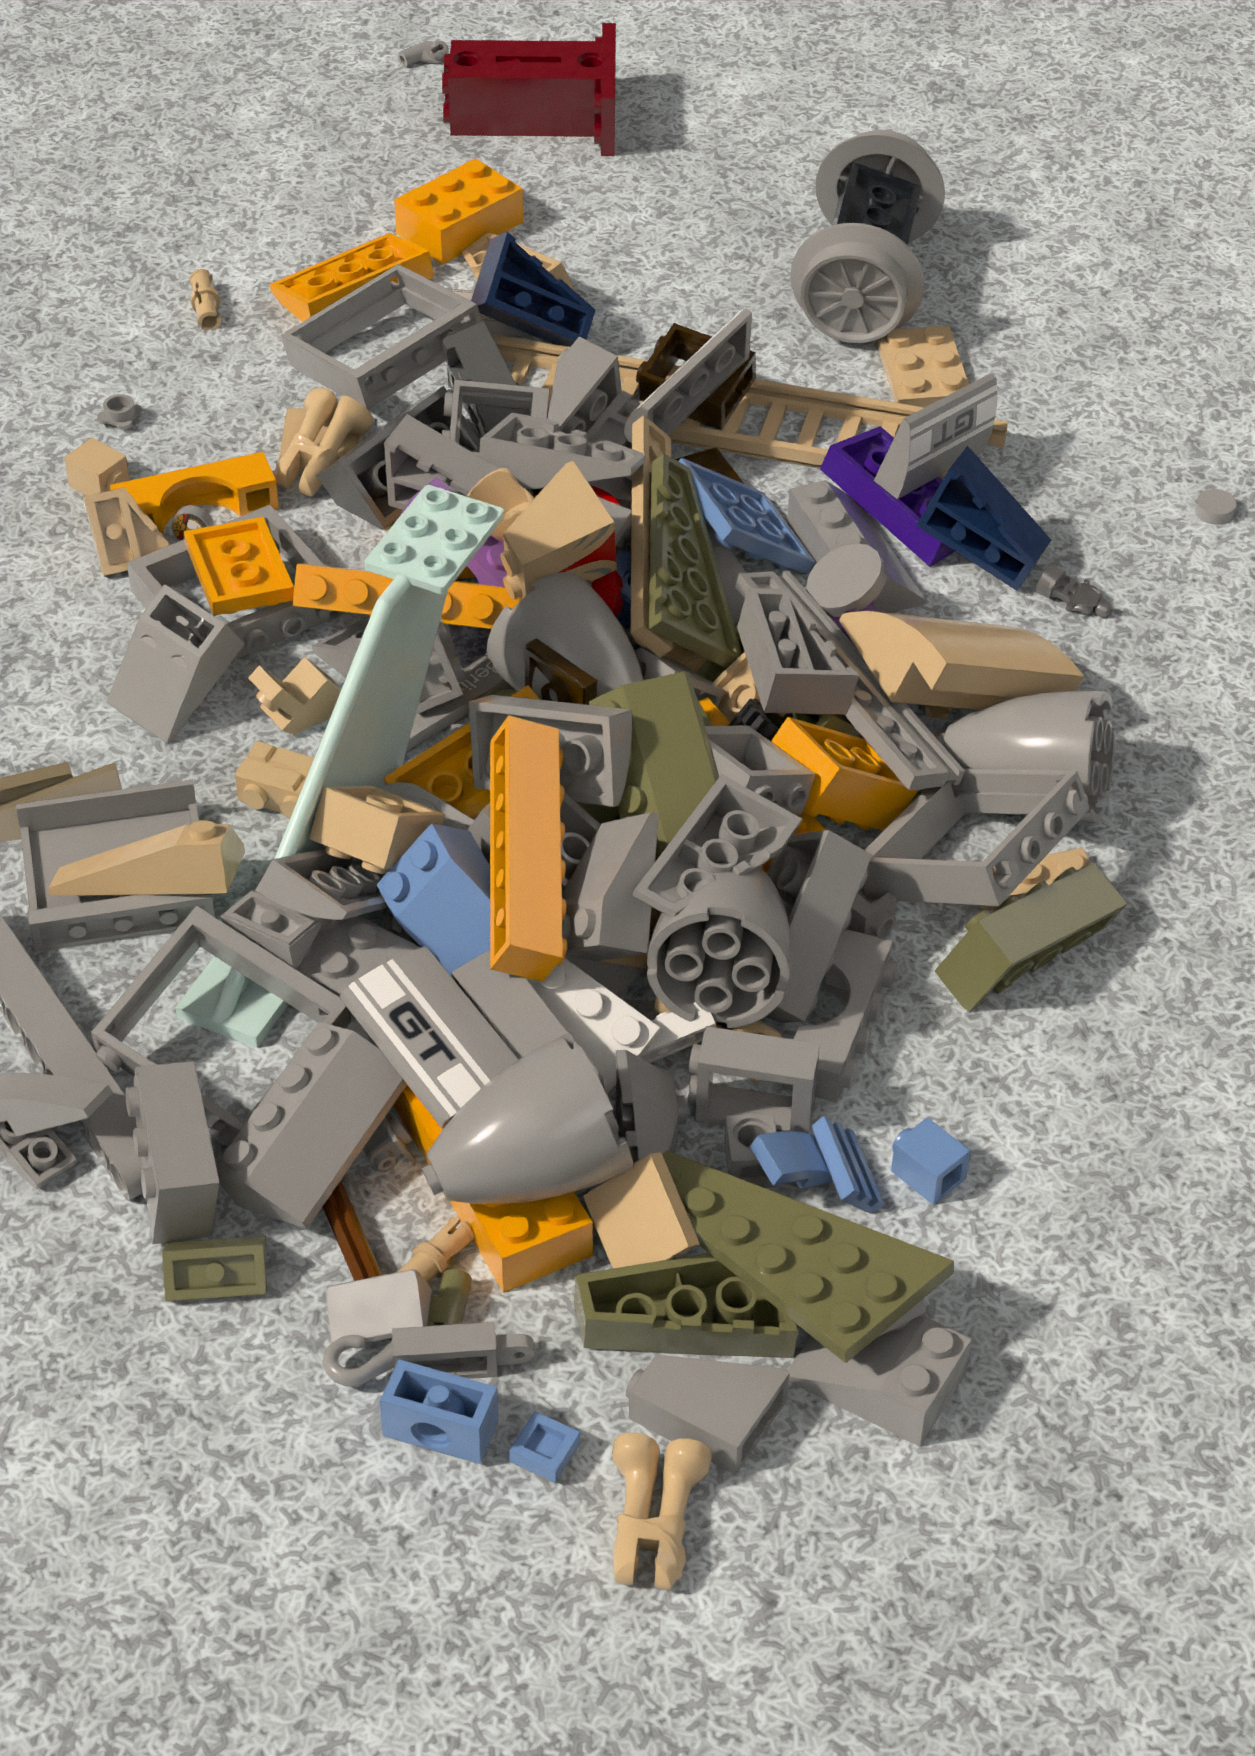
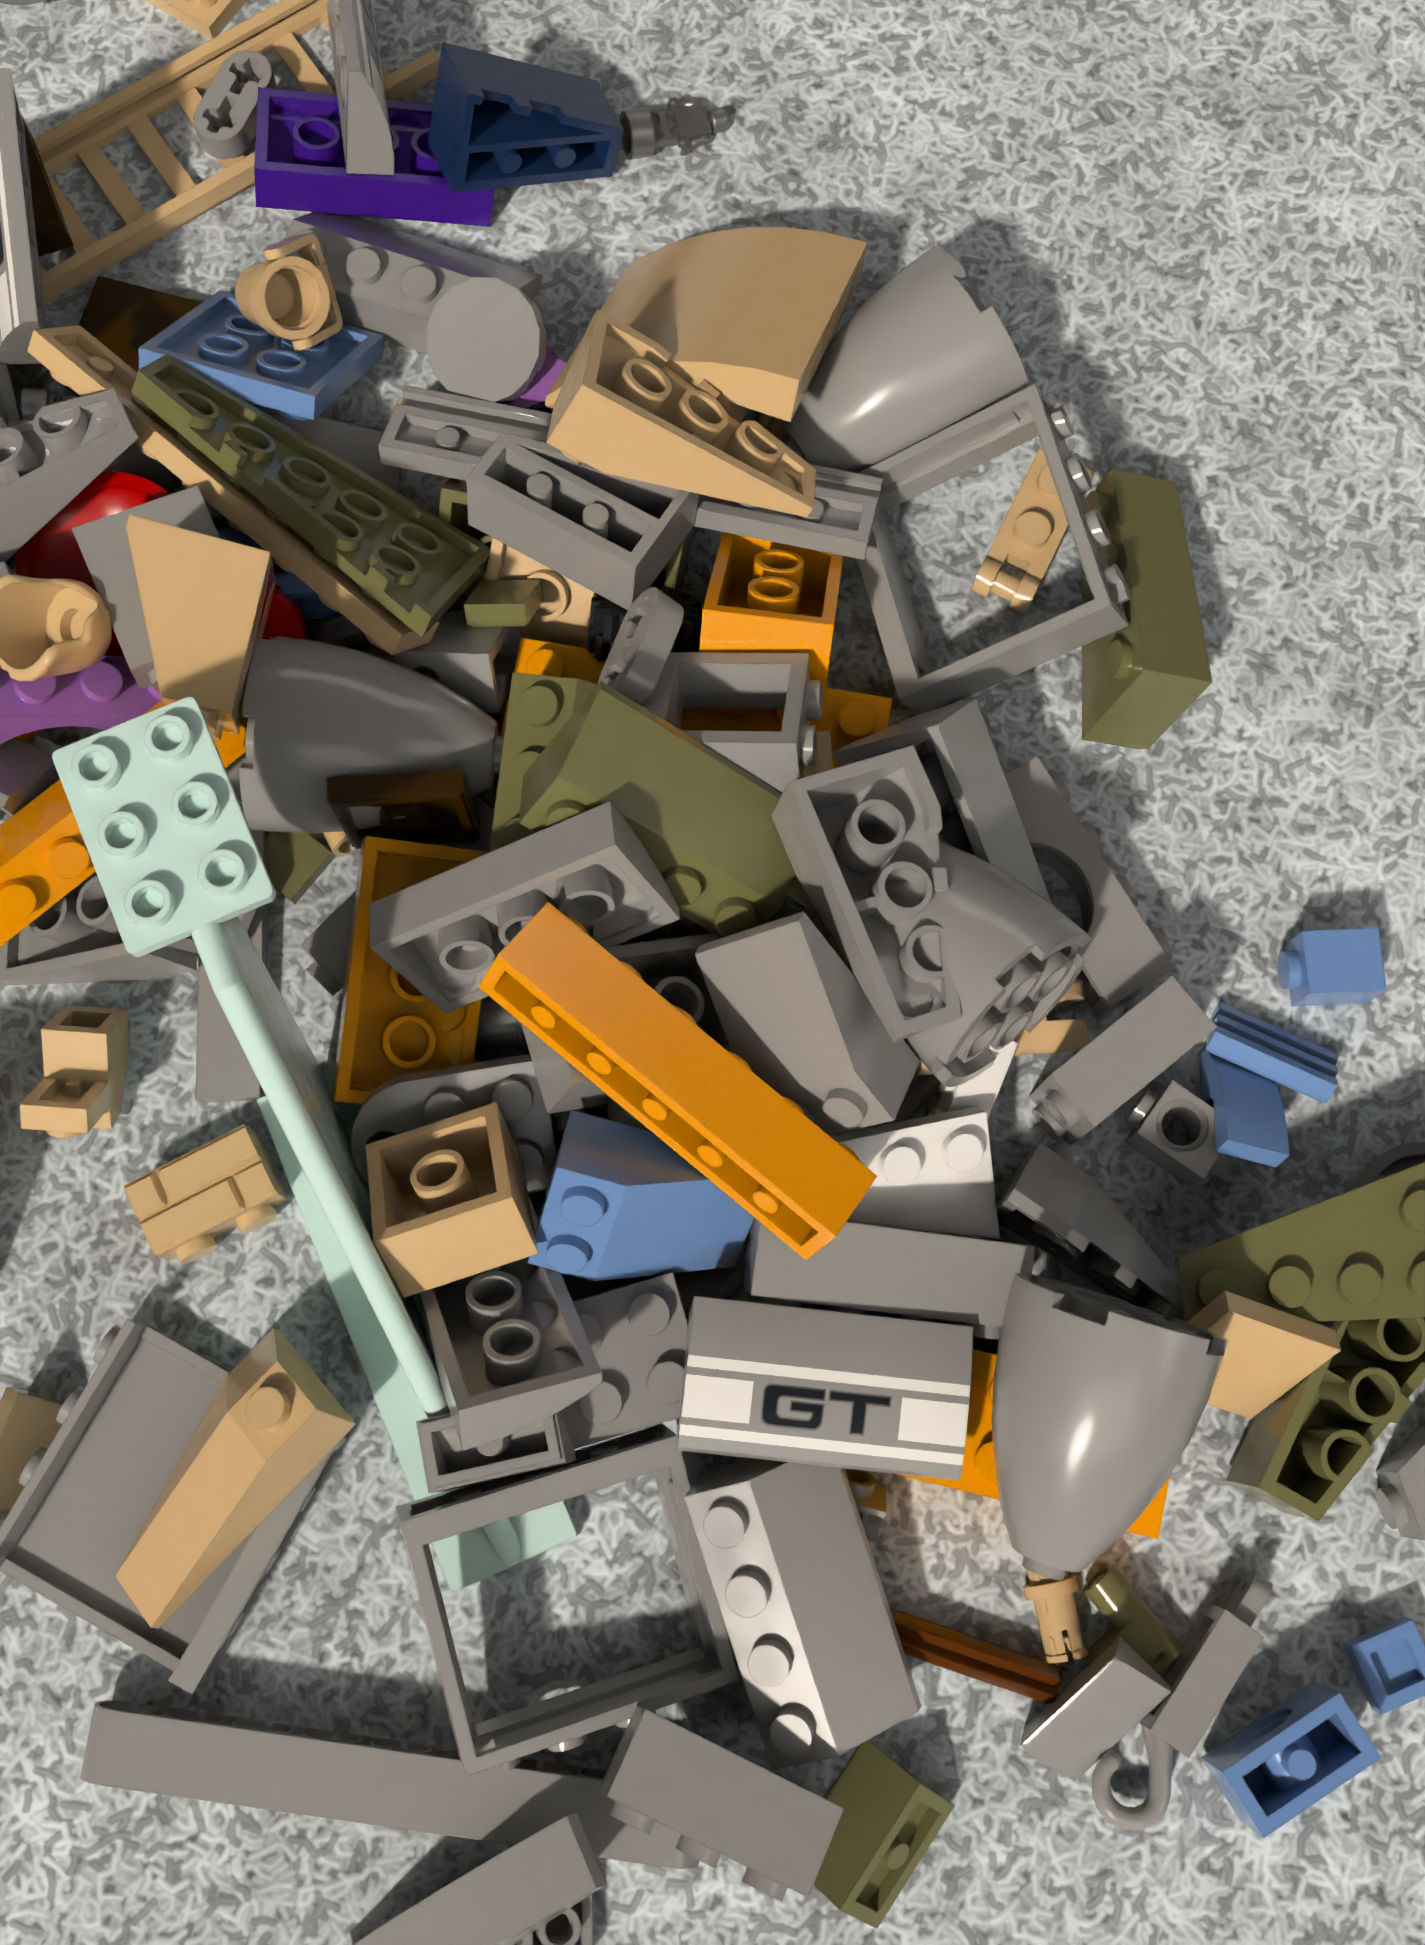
camera: 50 degrees left, 30 degrees up
none -> light grey beam [193,50,277,159]
none -> tan piece [235,233,343,350]
none -> olive tile [464,579,544,627]
none -> tan wedge [546,309,816,518]
none -> light grey beam [597,587,684,705]

